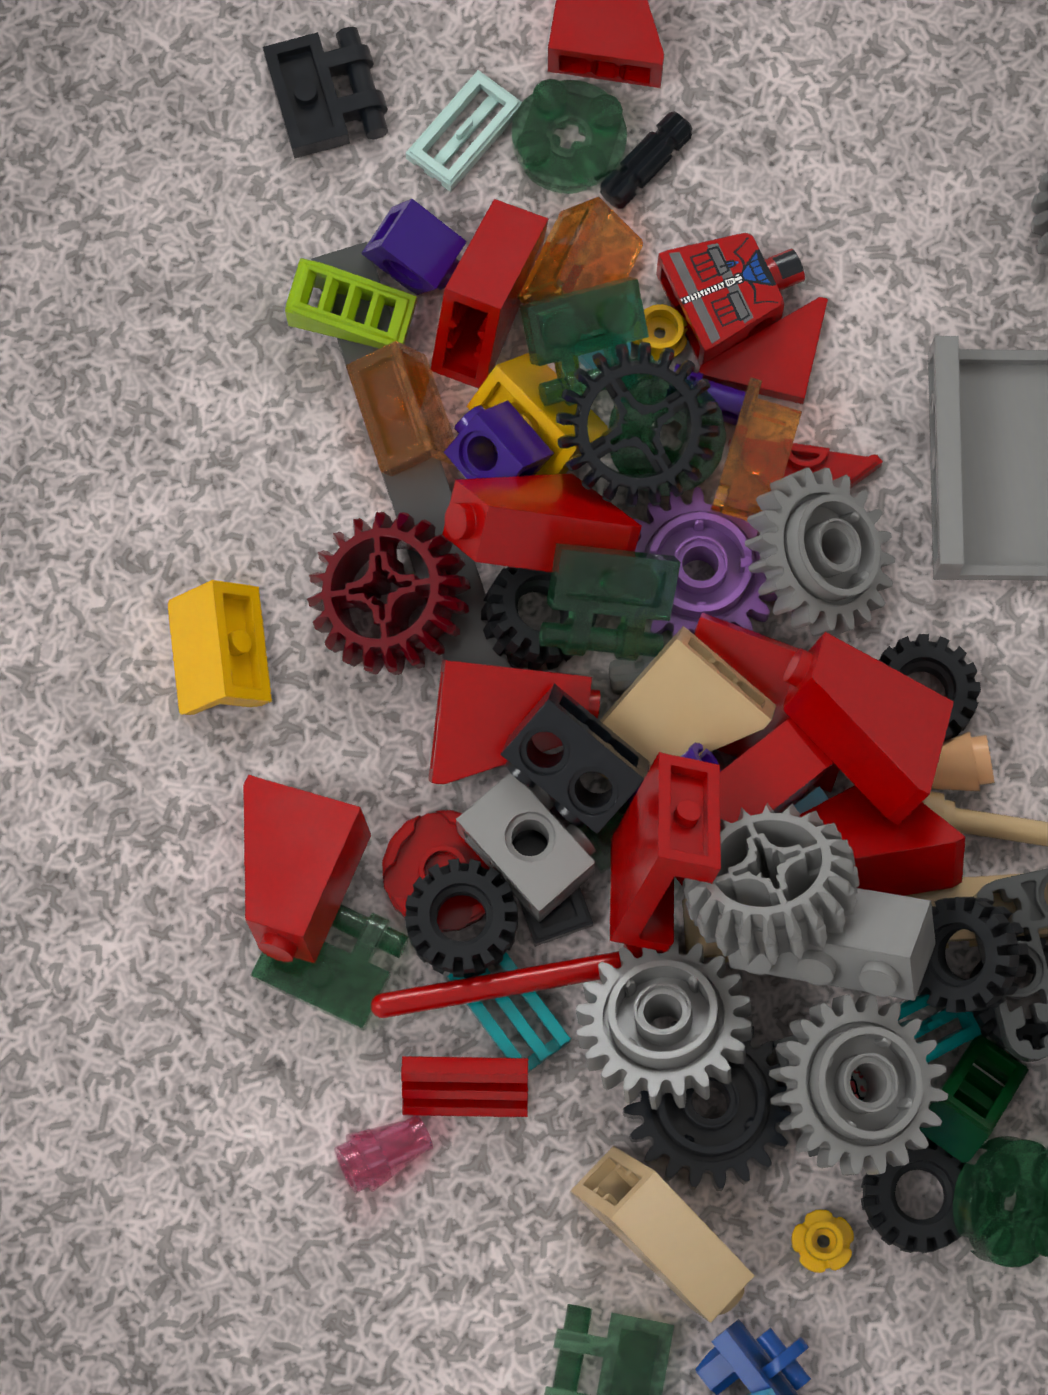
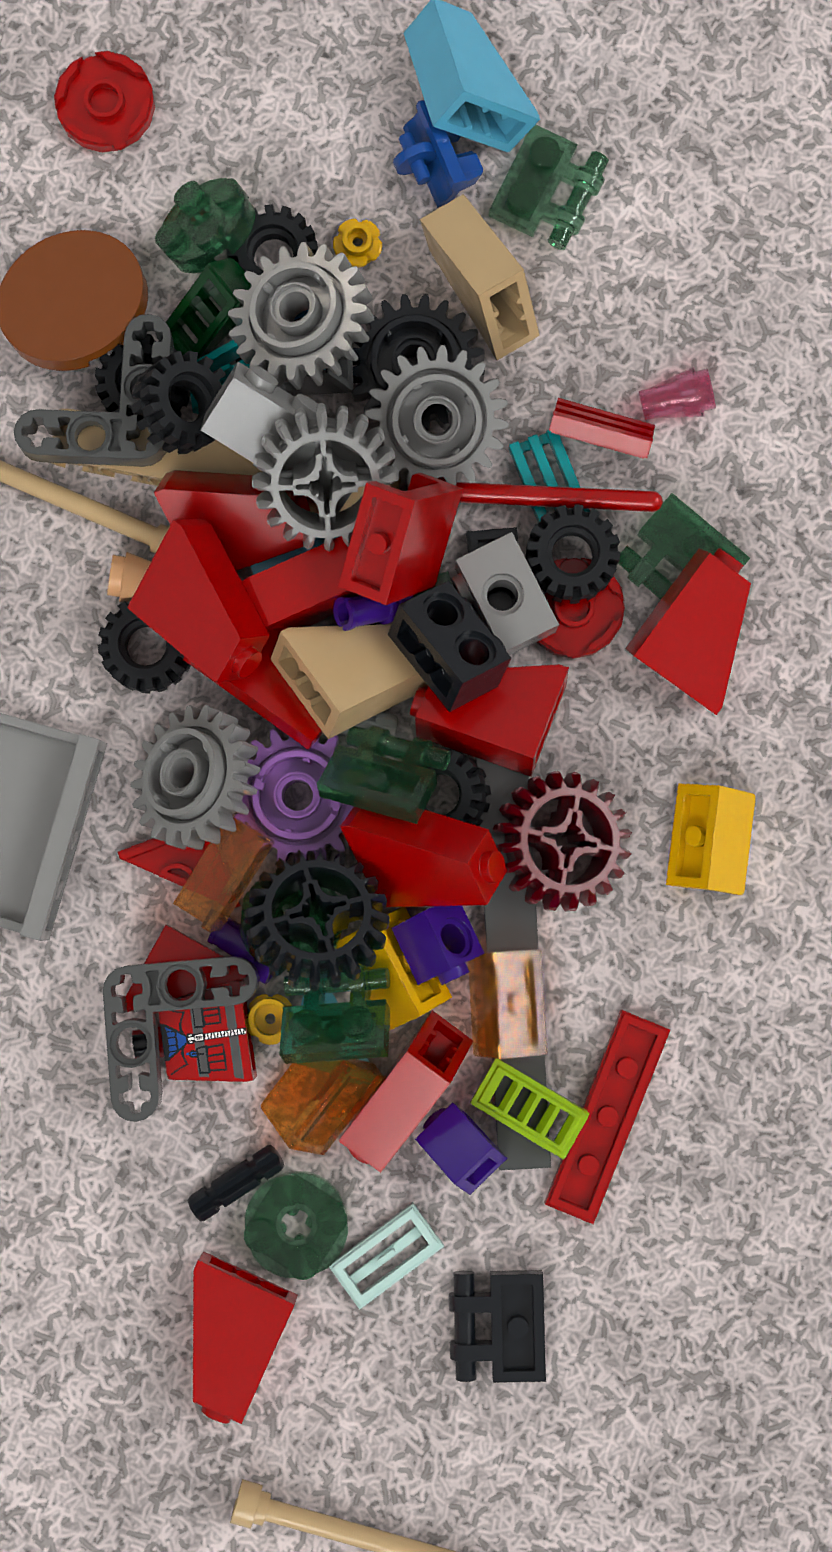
camera: 165 degrees left, 10 degrees up
none -> dark grey beam [103,956,260,1122]
none -> red tile [544,1009,670,1224]

